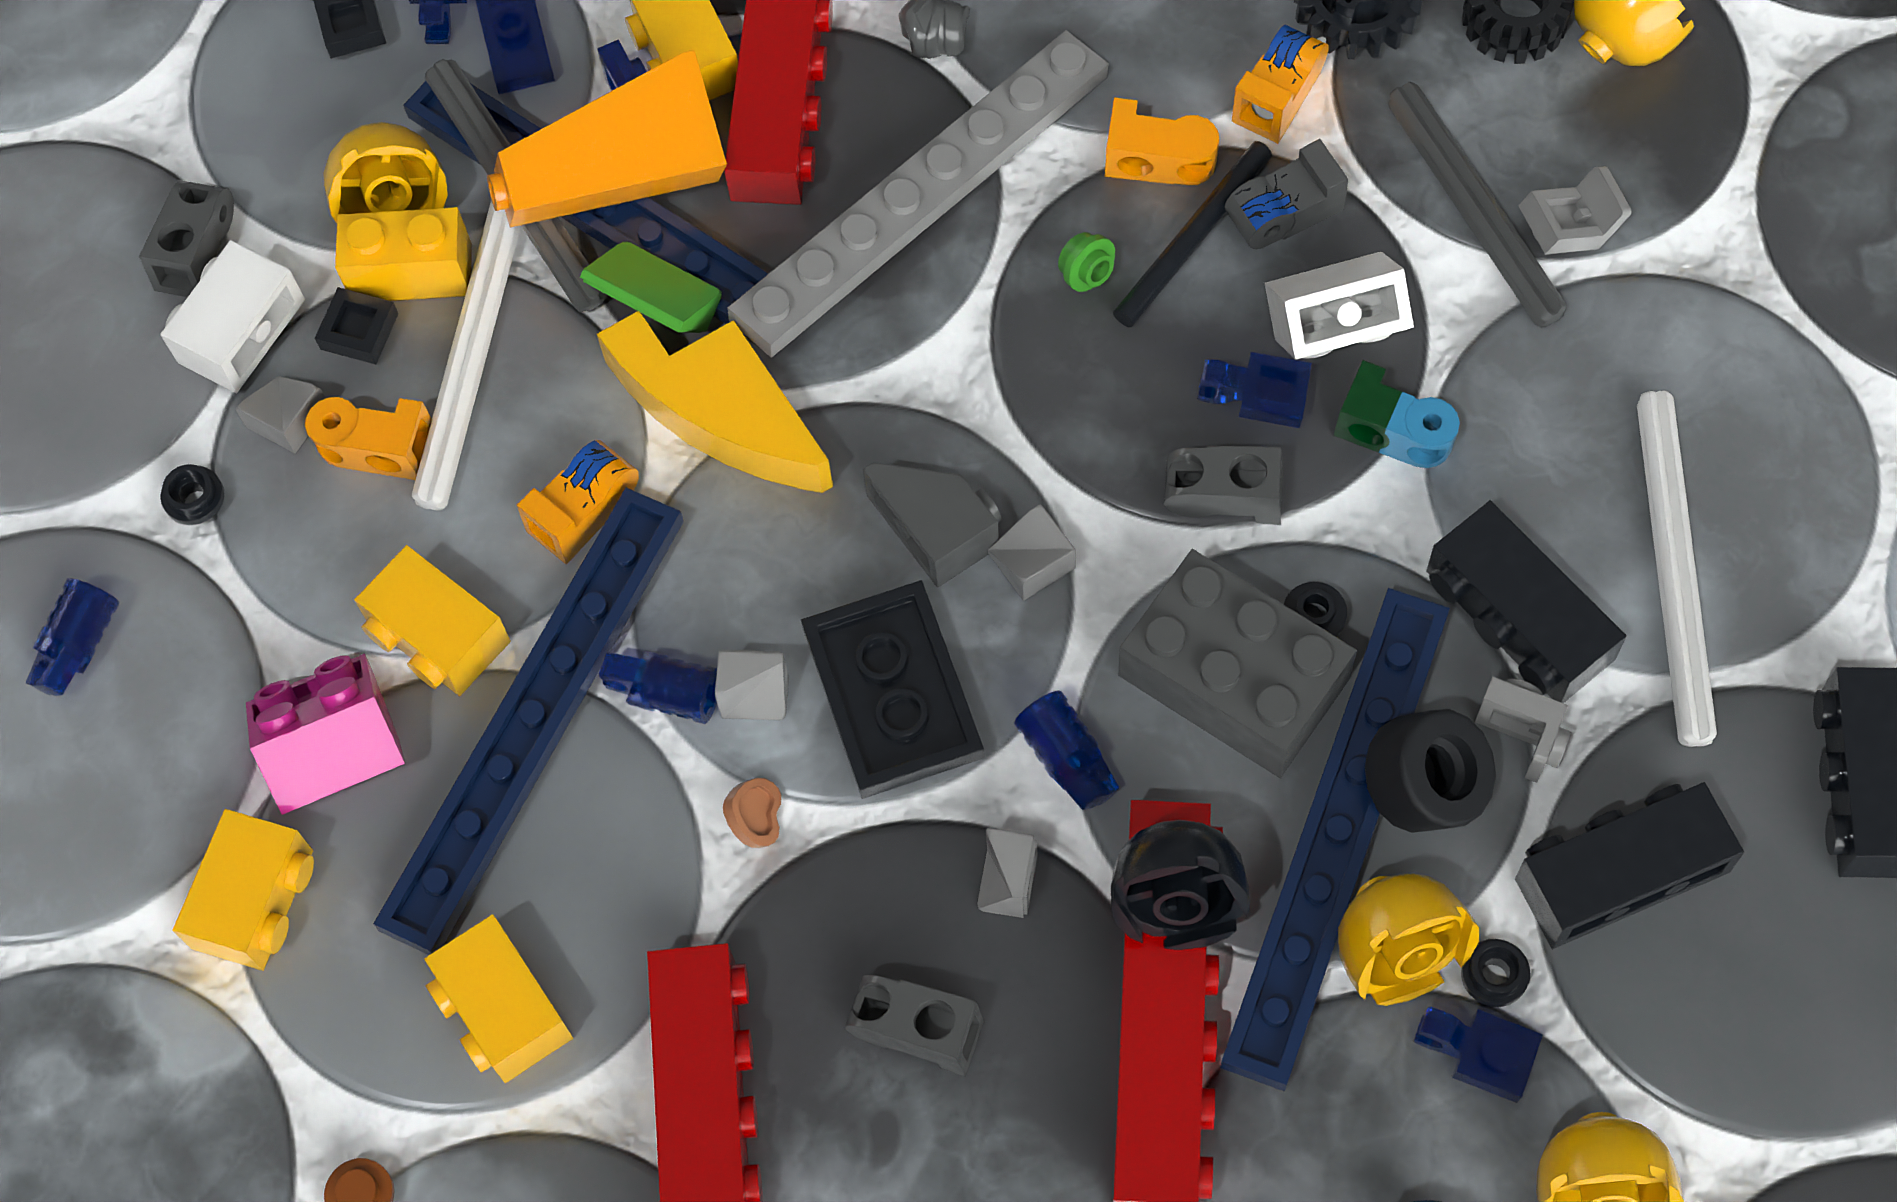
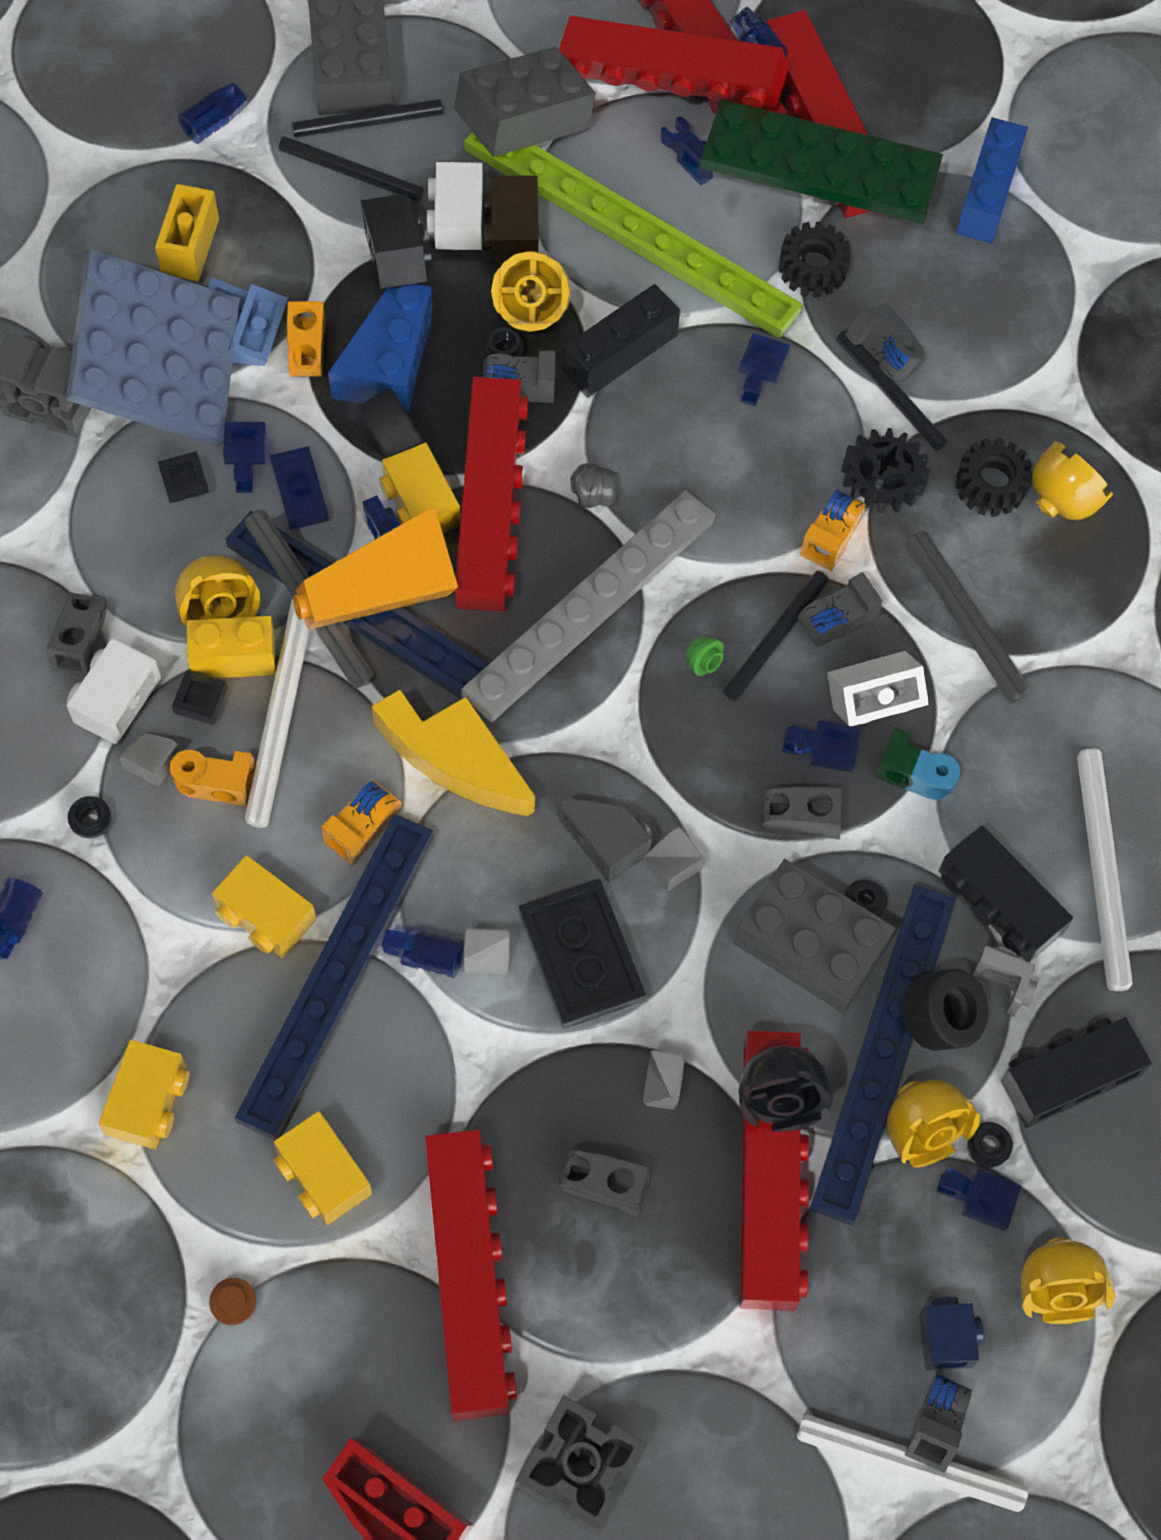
camera: 10 degrees left, 0 degrees up
slope [246,653,405,815] -> none
bright green slope [580,242,722,333] -> none
nougat piece [723,778,781,848] -> none
clear blue hinge [1014,690,1119,810] -> none
light orange leg [1105,97,1219,185] -> none
light grey bracket [1519,166,1631,255] -> none

